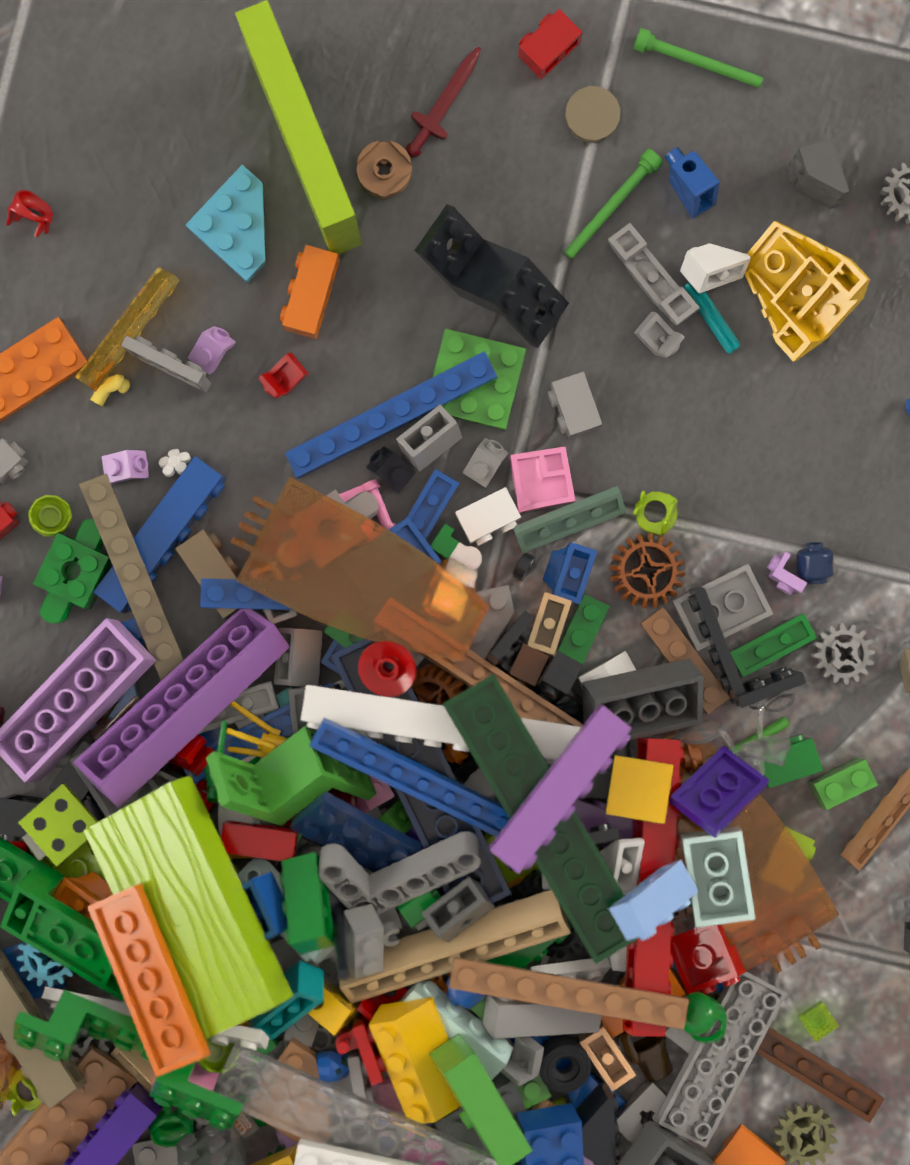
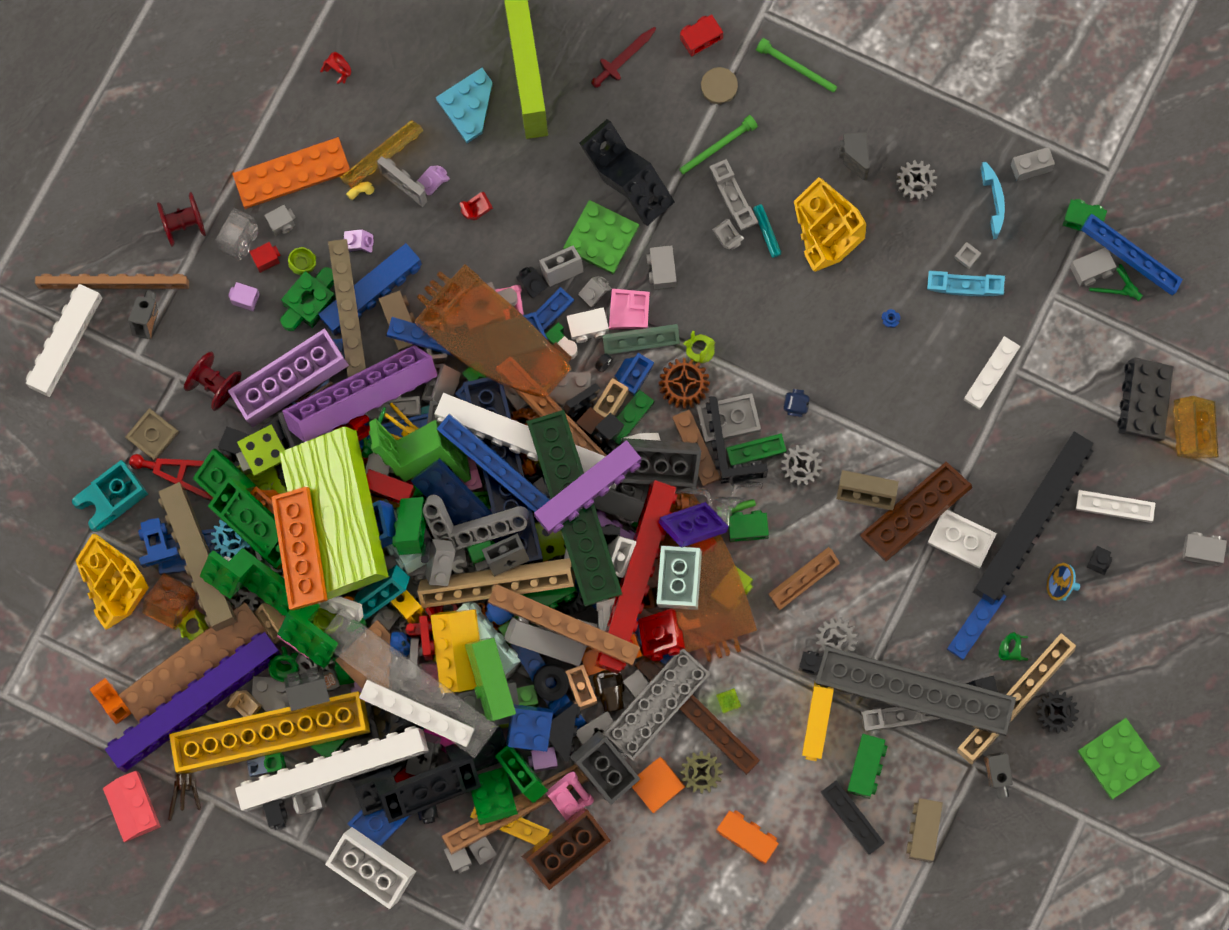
camera: 15 degrees right, 10 degrees down
white plant [159,449,191,477] -> none
orange brick [280,245,340,340] -> none
blue plate [285,351,498,479] -> none
medium nougat plate [357,141,412,200] -> none
red dish [358,641,416,697] -> none
light grey bracket [500,1037,544,1086] -> none
yellow tile [605,755,674,824] -> none
light blue brick [609,860,698,940] -> none
blue torso [665,147,720,219] -> none
white slope [680,243,751,293] -> none
green helmet [683,992,727,1044] -> none
lavender bracket [767,551,807,595] -> none
bright green brick [807,757,878,810] -> none

